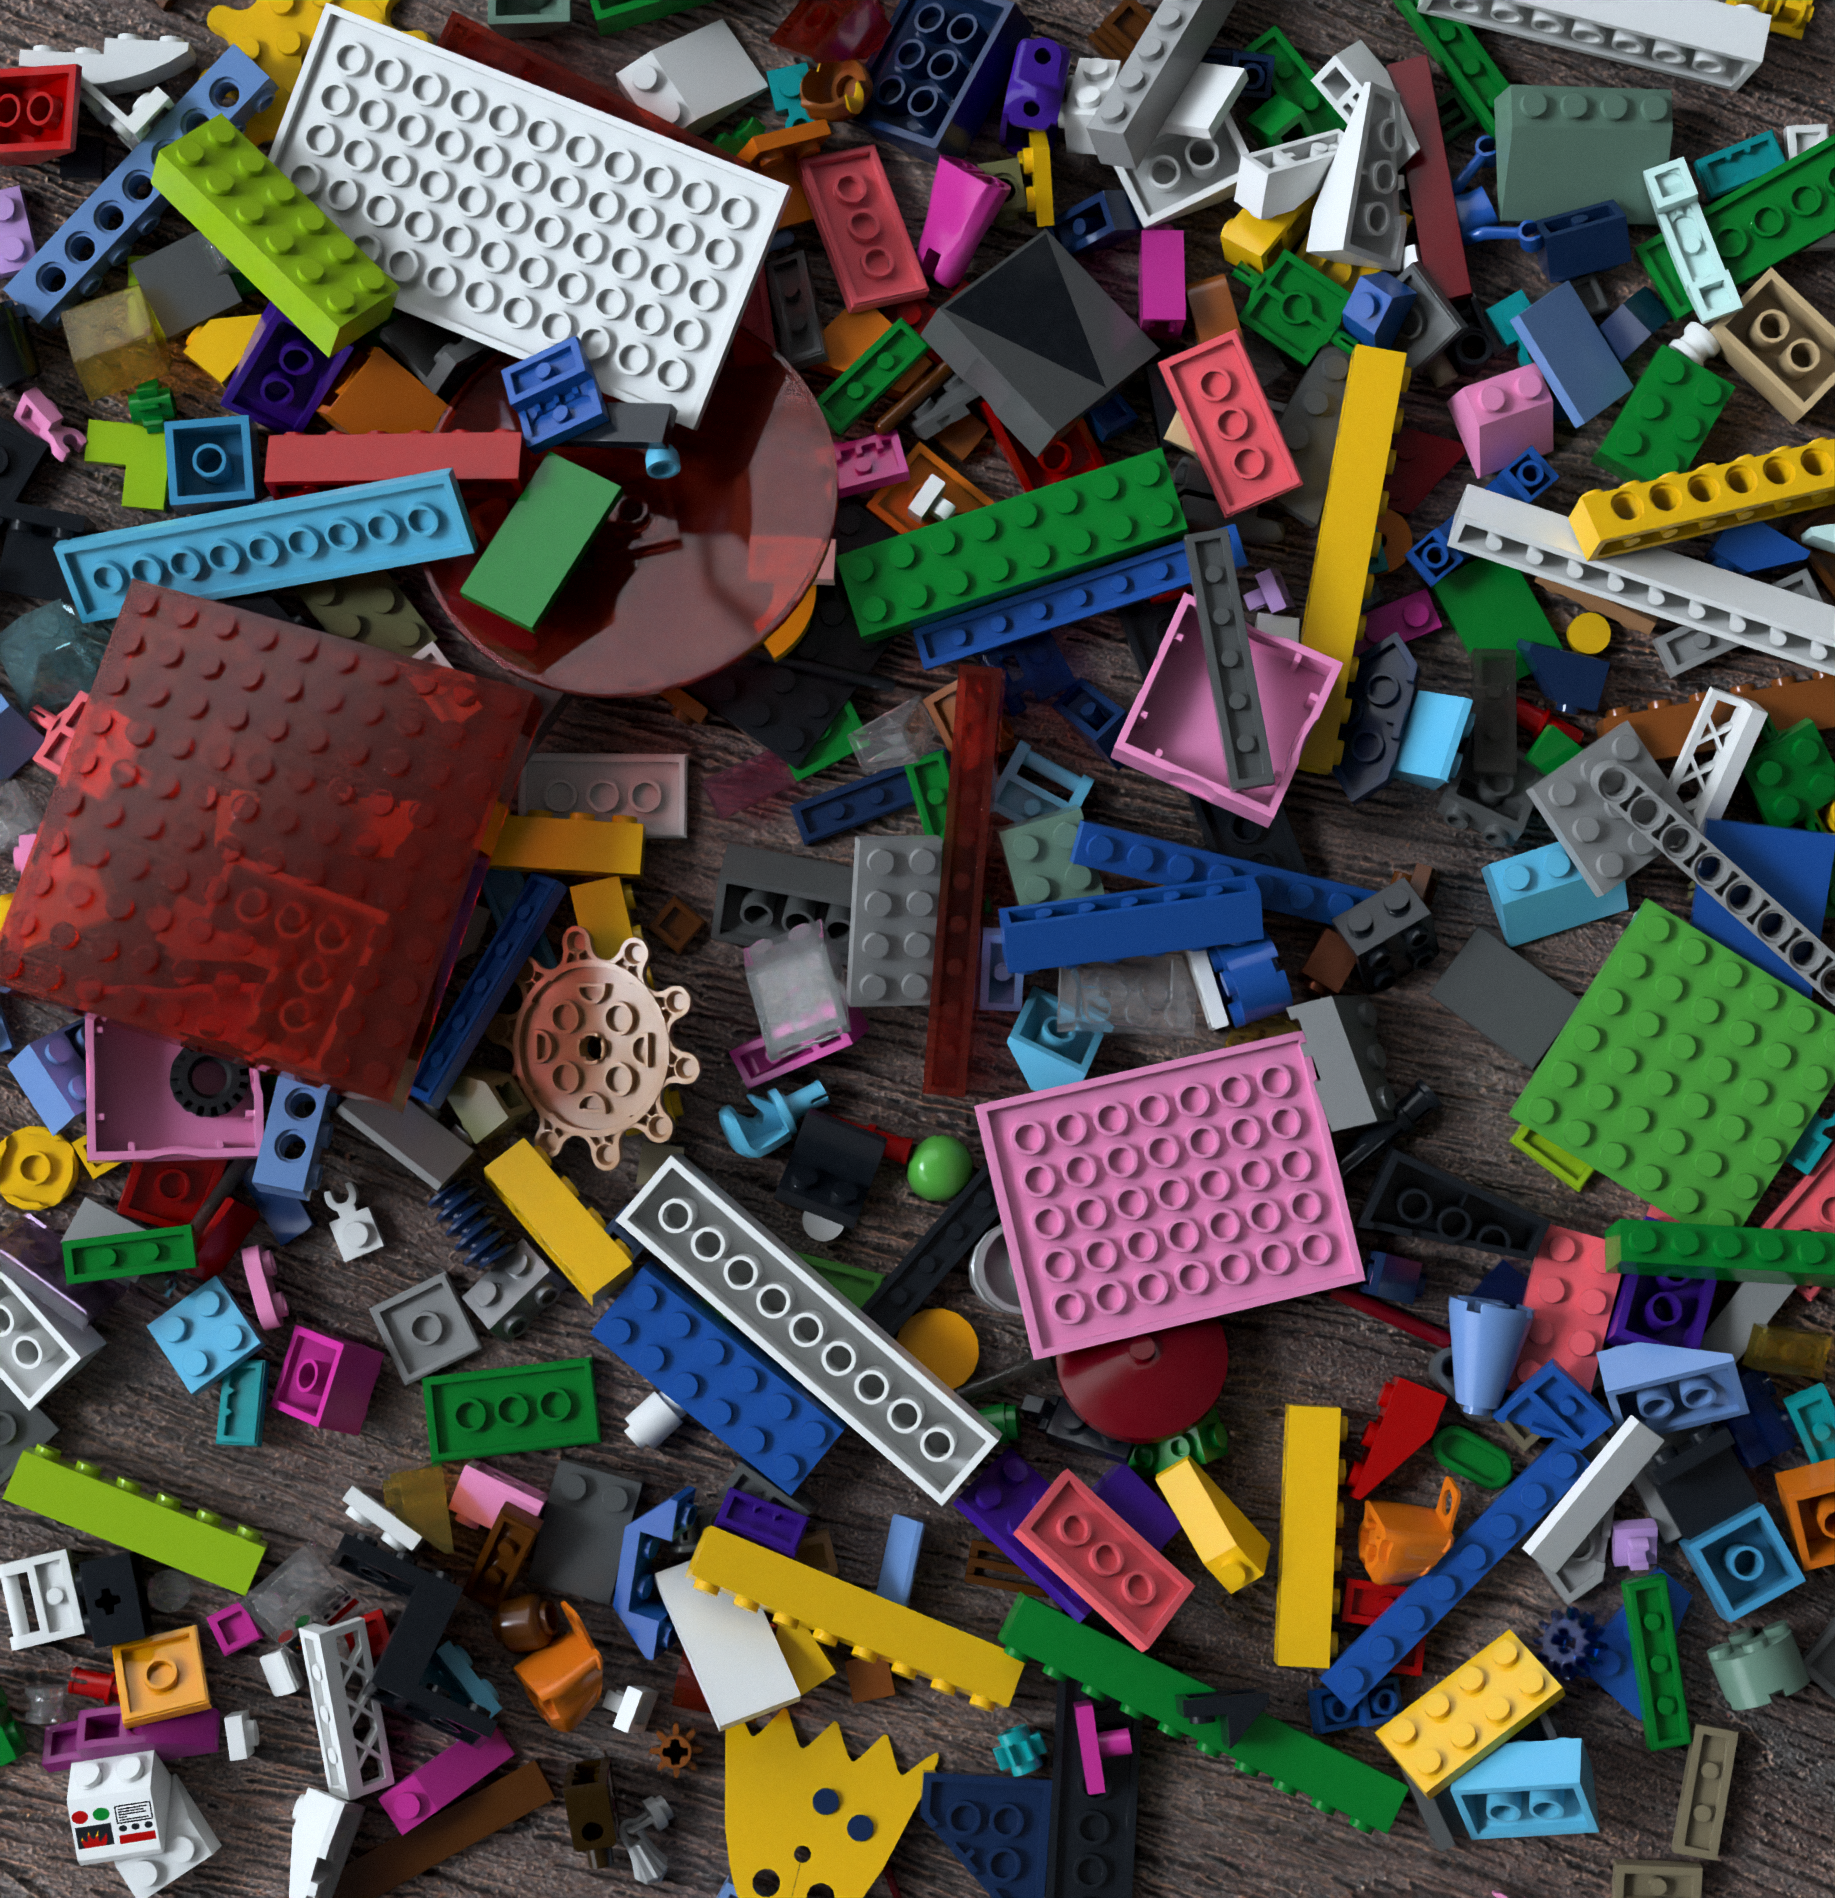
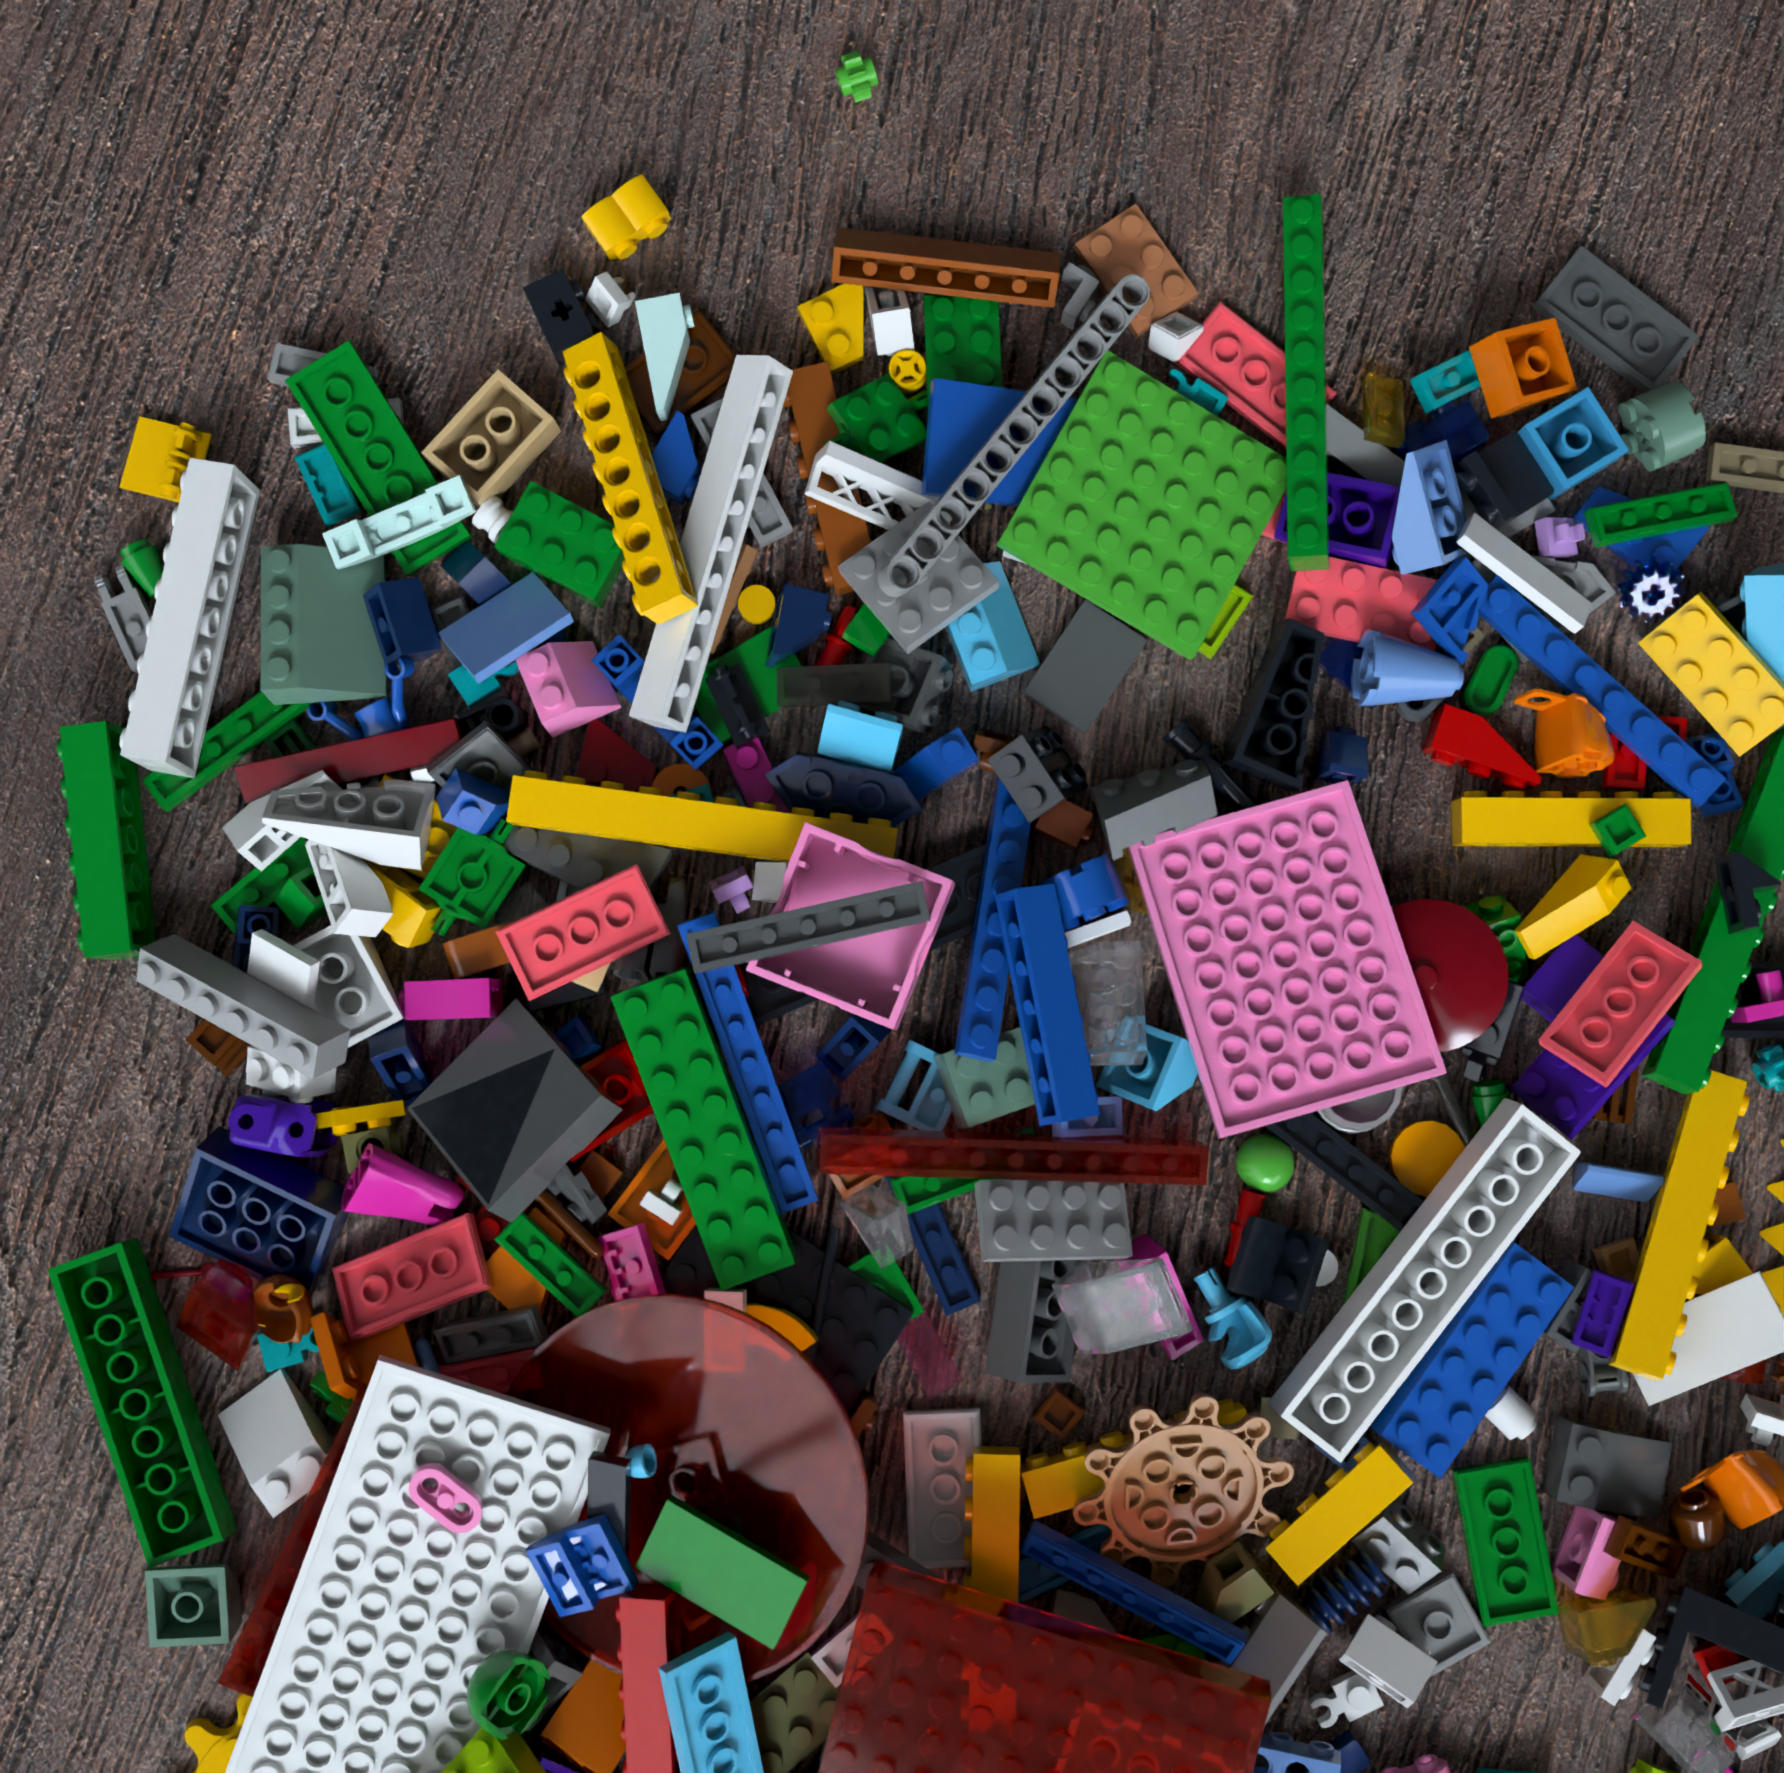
camera: 90 degrees left, 0 degrees up
dark pink slope [270,1324,384,1436] -> none
blue slope [613,1486,697,1661] -> none
dark red bar [1329,1286,1451,1349] -> none
none -> bright pink plate [409,1463,483,1533]
none -> green cylinder [467,1649,550,1740]
none -> black hinge [705,663,770,747]
none -> blue slope [893,727,979,799]
none -> white brick [1339,1614,1438,1708]
none -> green tile [1589,803,1646,857]

